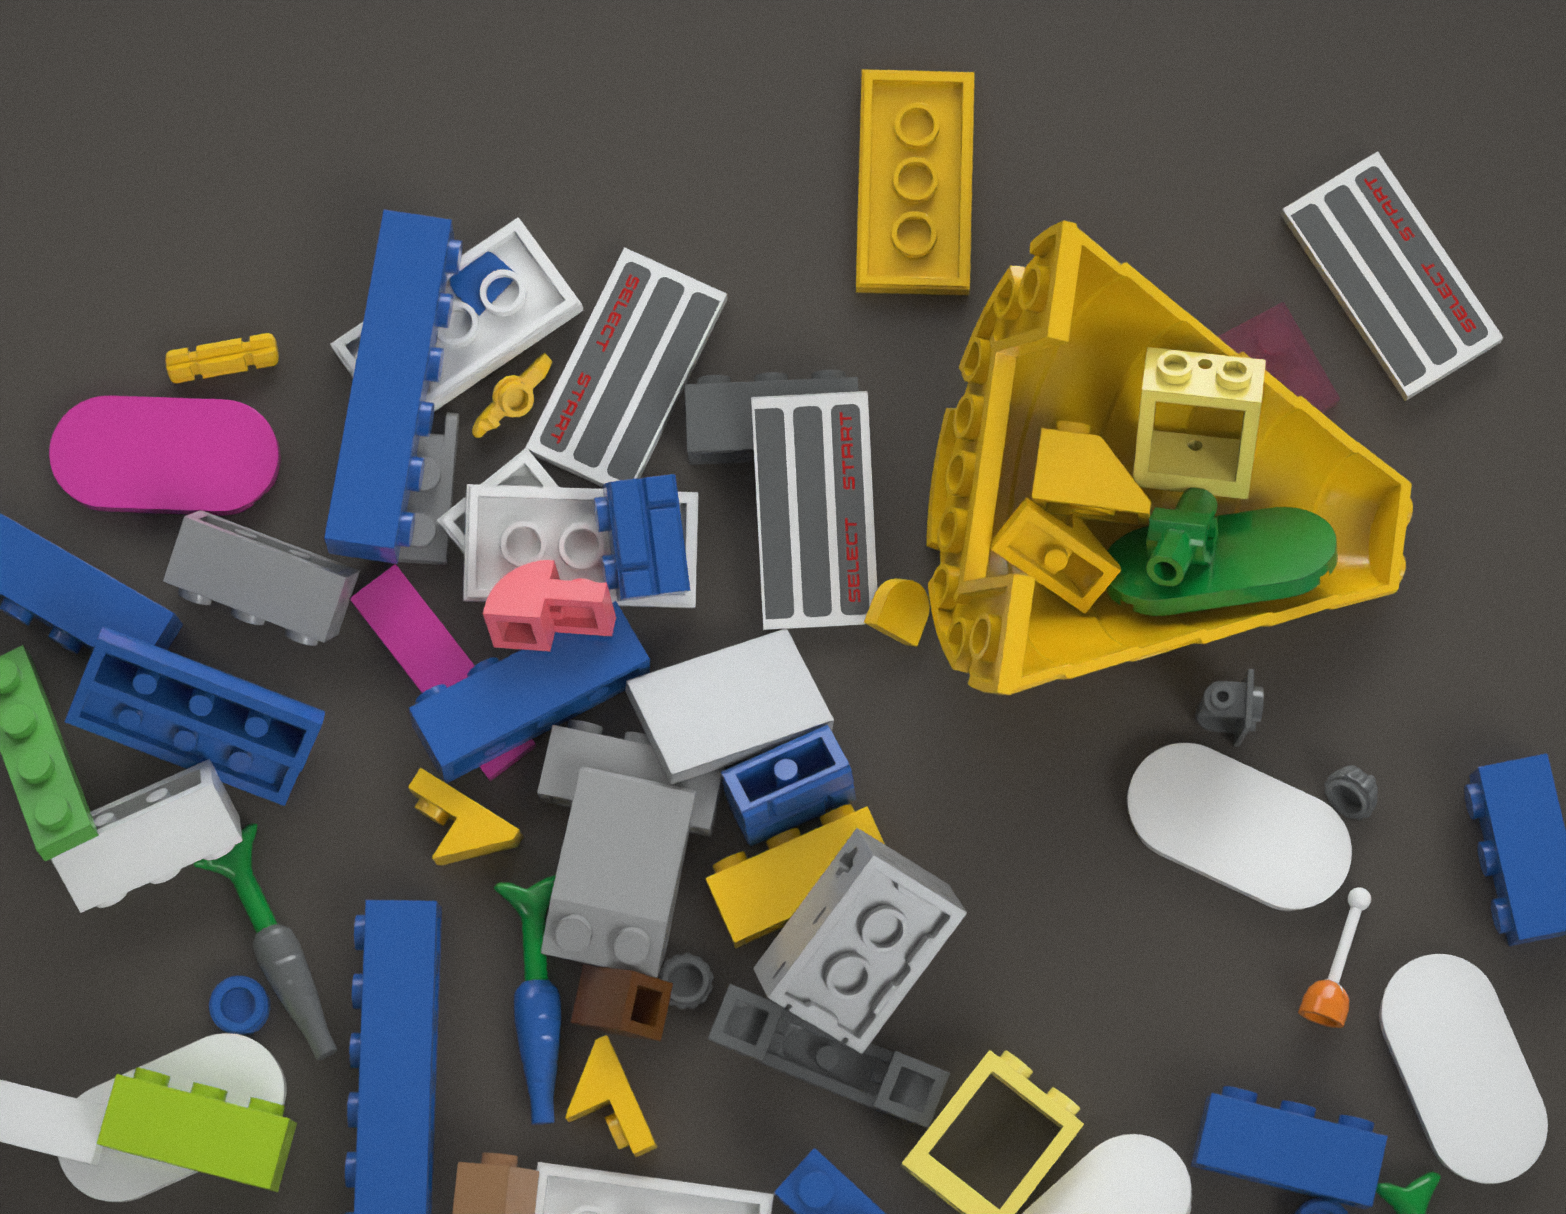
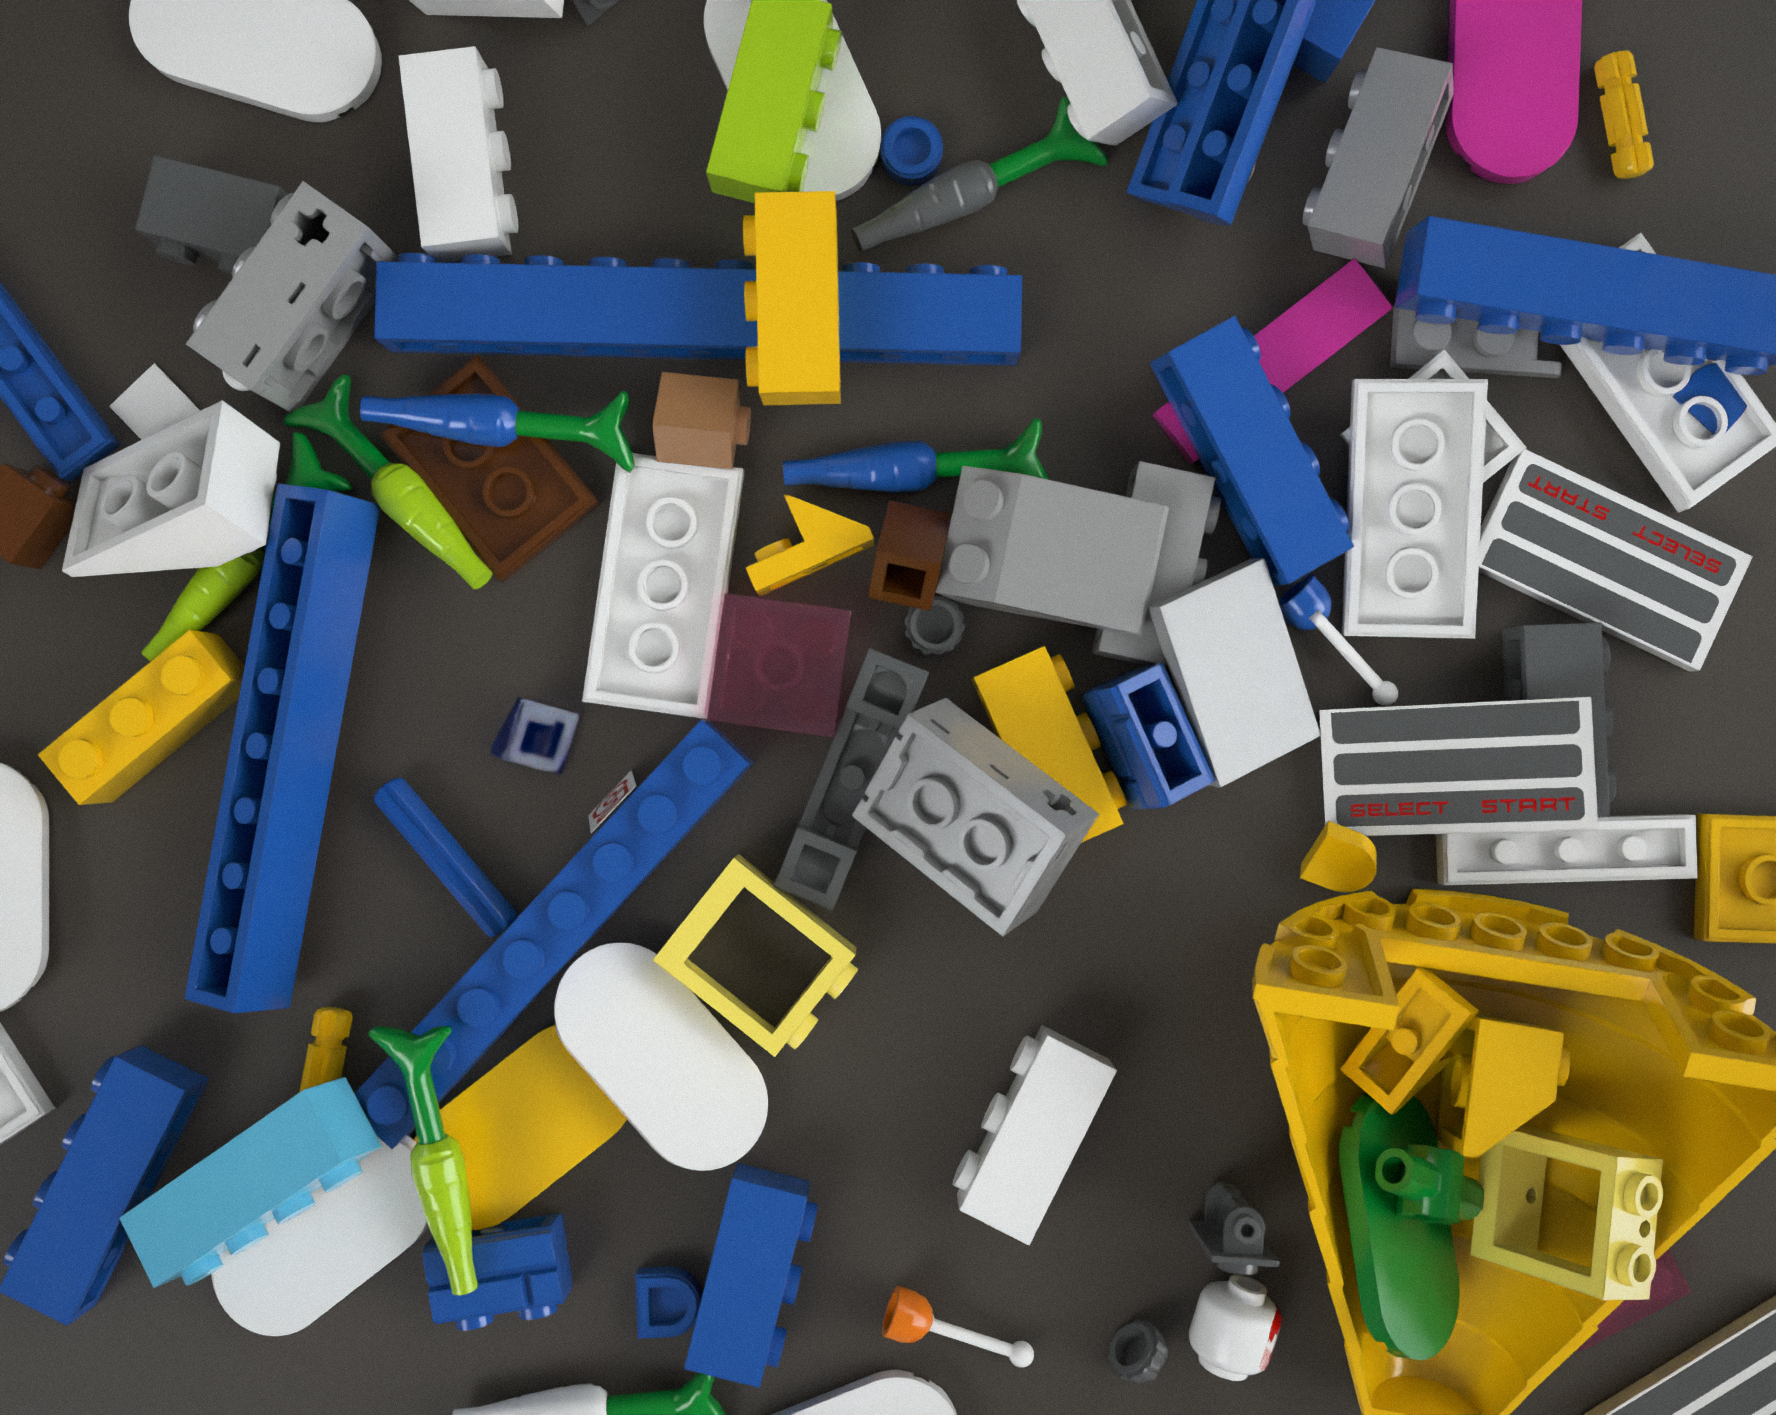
camera: 80 degrees right, 10 degrees up
yellow slope [408,768,524,865] -> none
yellow piece [472,352,552,438] -> none
coral brick [483,560,616,651] -> none
blue brick [594,474,691,602] -> none
white tile [1126,743,1352,911] -> none
none -> clear pink plate [707,593,852,737]
none -> yellow brick [743,191,841,405]
none -> white brick [952,1025,1117,1245]
none -> white head [1188,1275,1282,1381]
none -> hinge [1278,574,1398,706]
none -> white tile [1436,814,1698,885]

